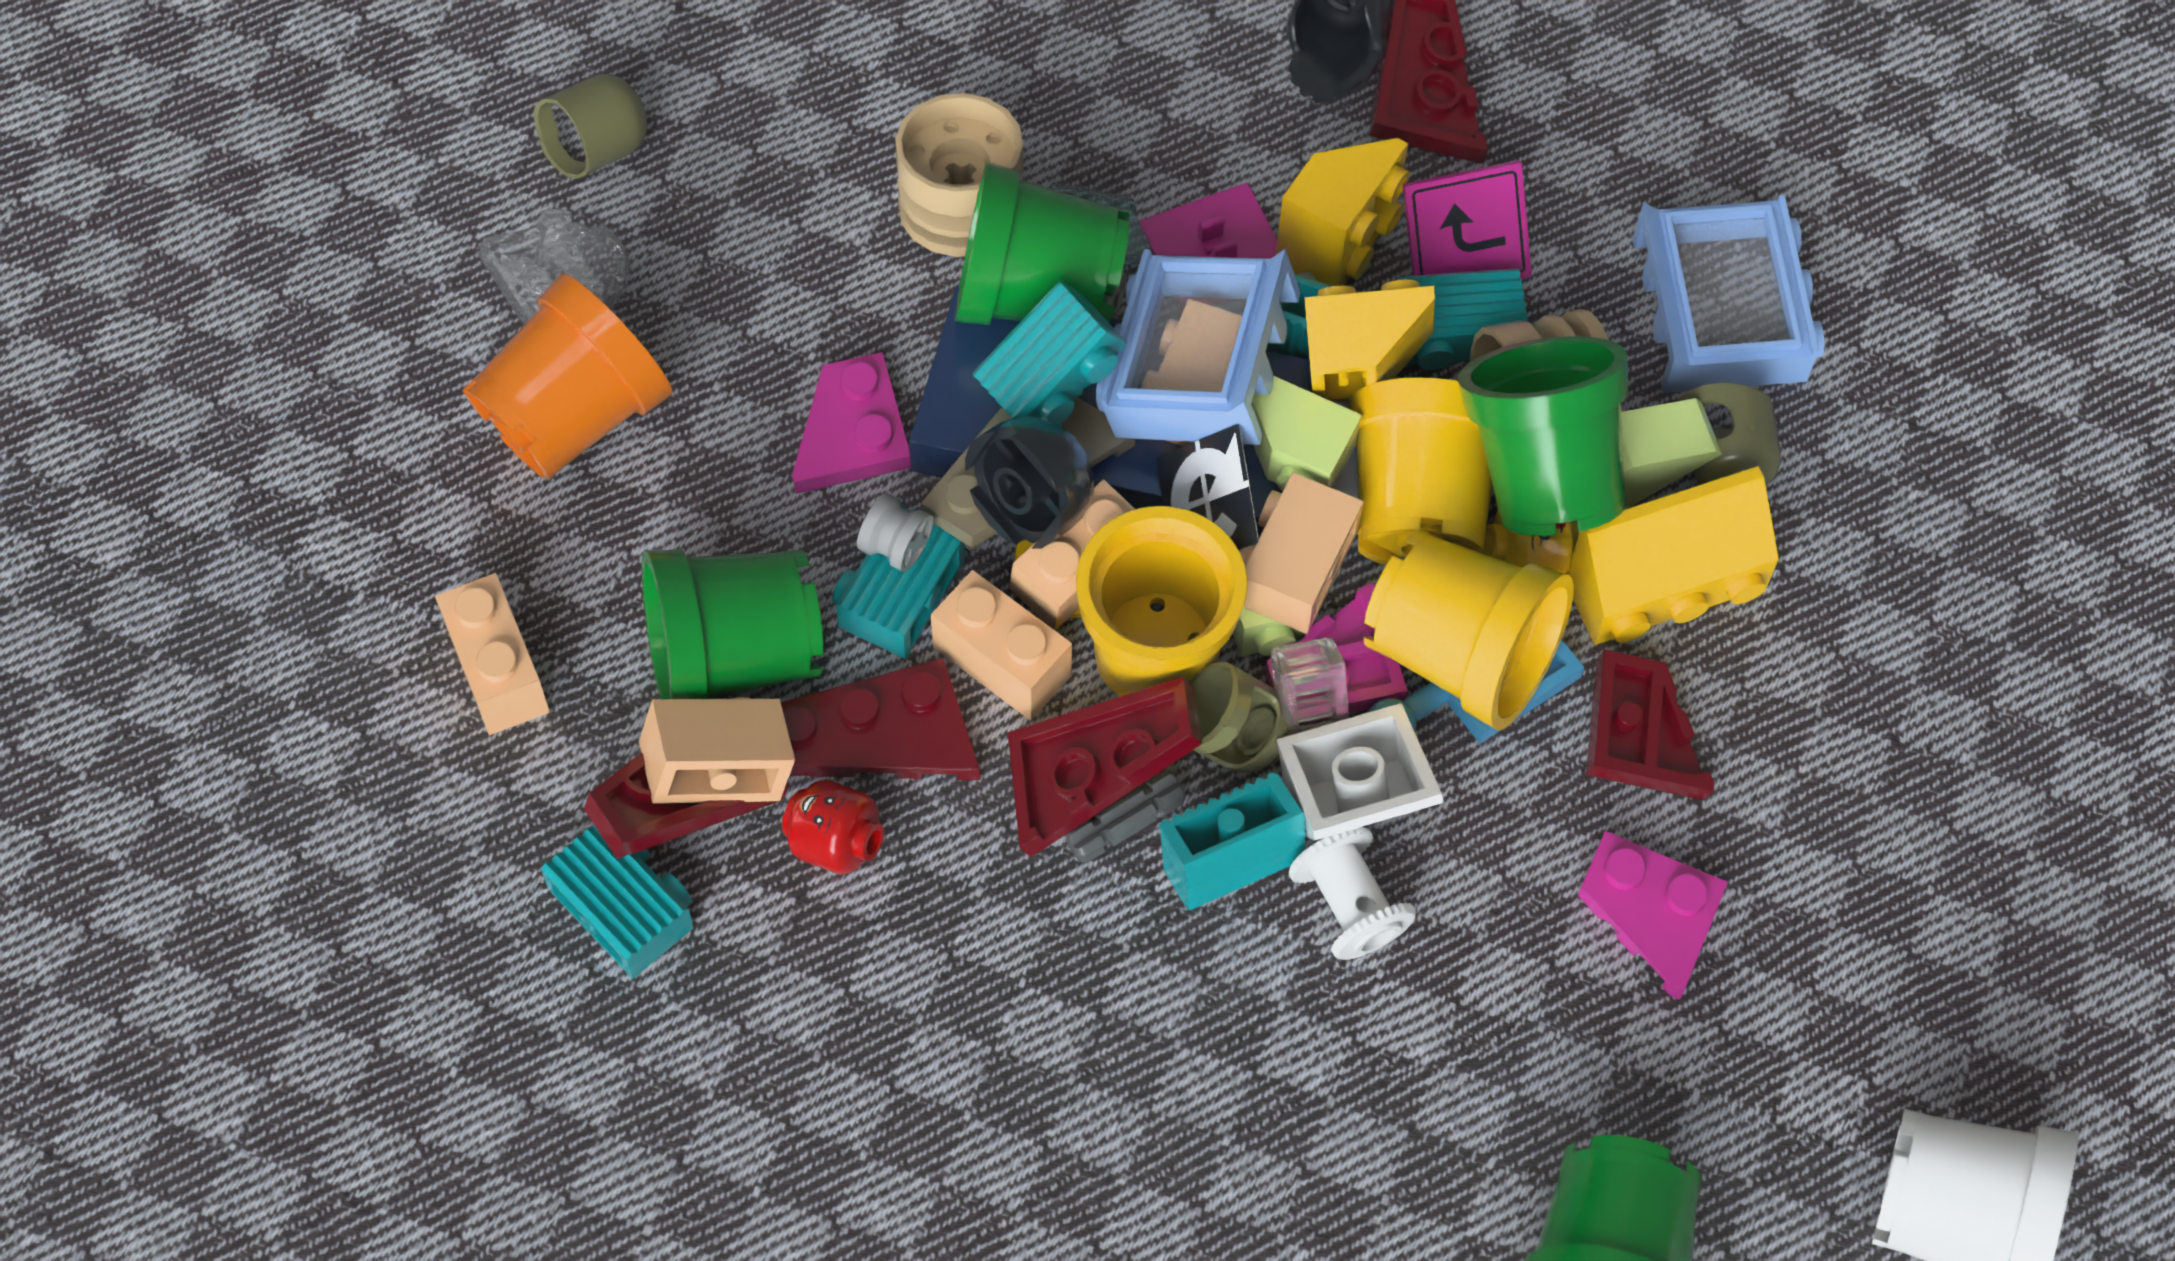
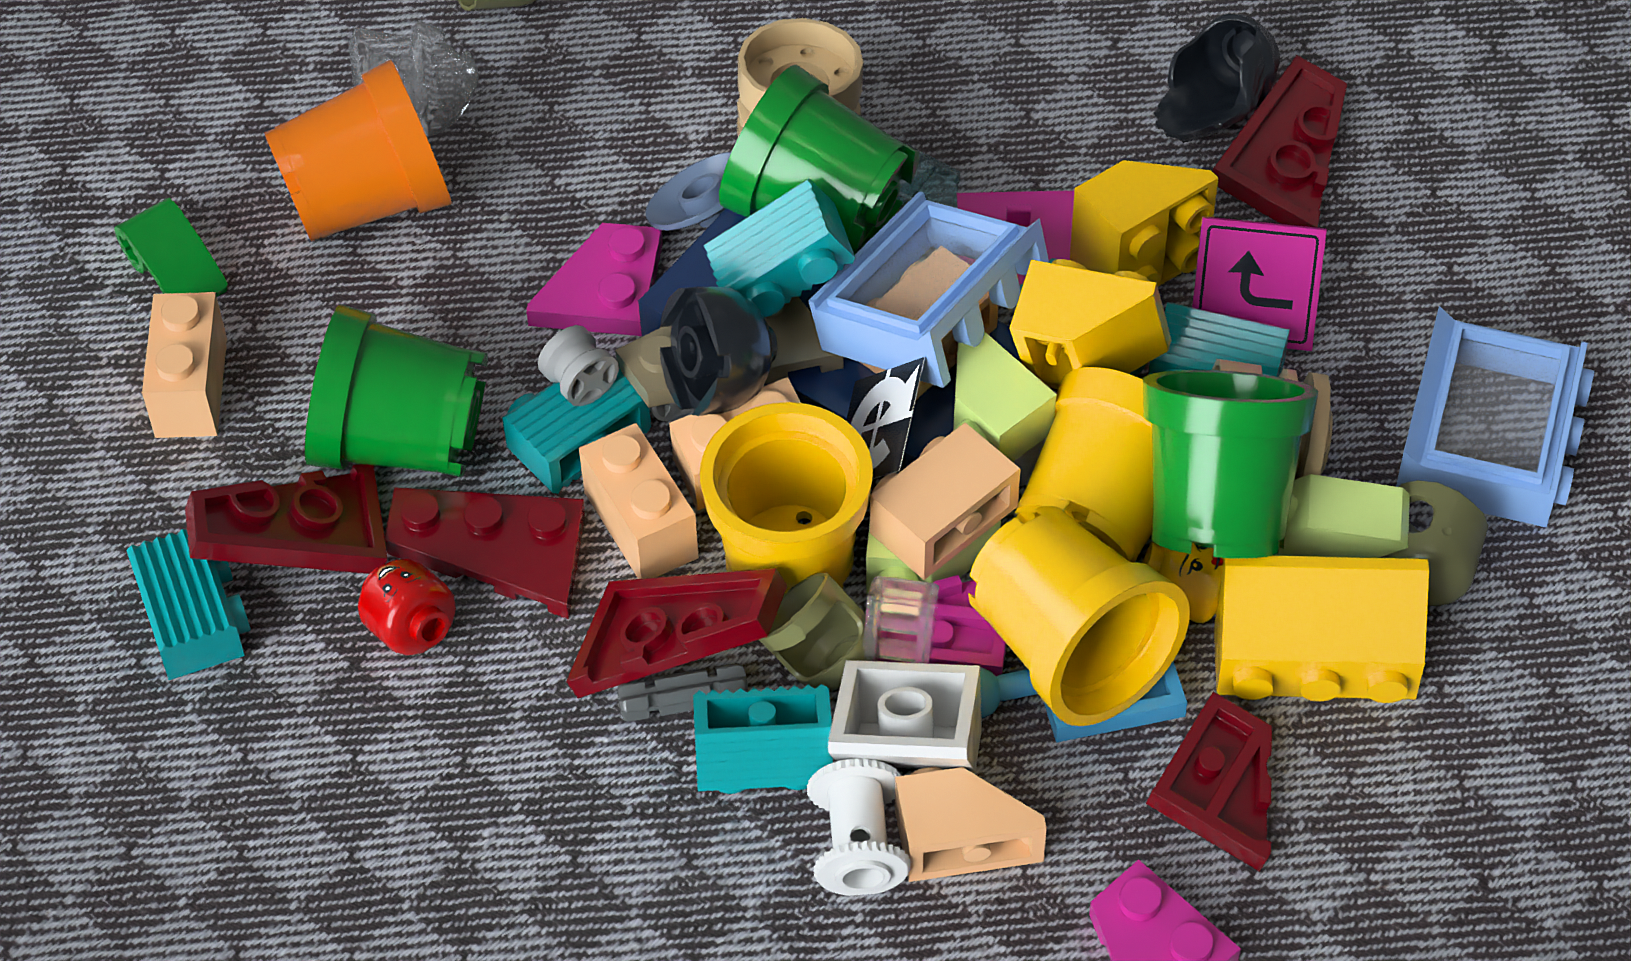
camera: 25 degrees right, 10 degrees down
light nougat brick [639,697,795,803] -> none
none -> green panel [114,198,228,297]
none -> sand blue dish [645,152,731,231]
none -> light nougat slope [895,767,1047,882]

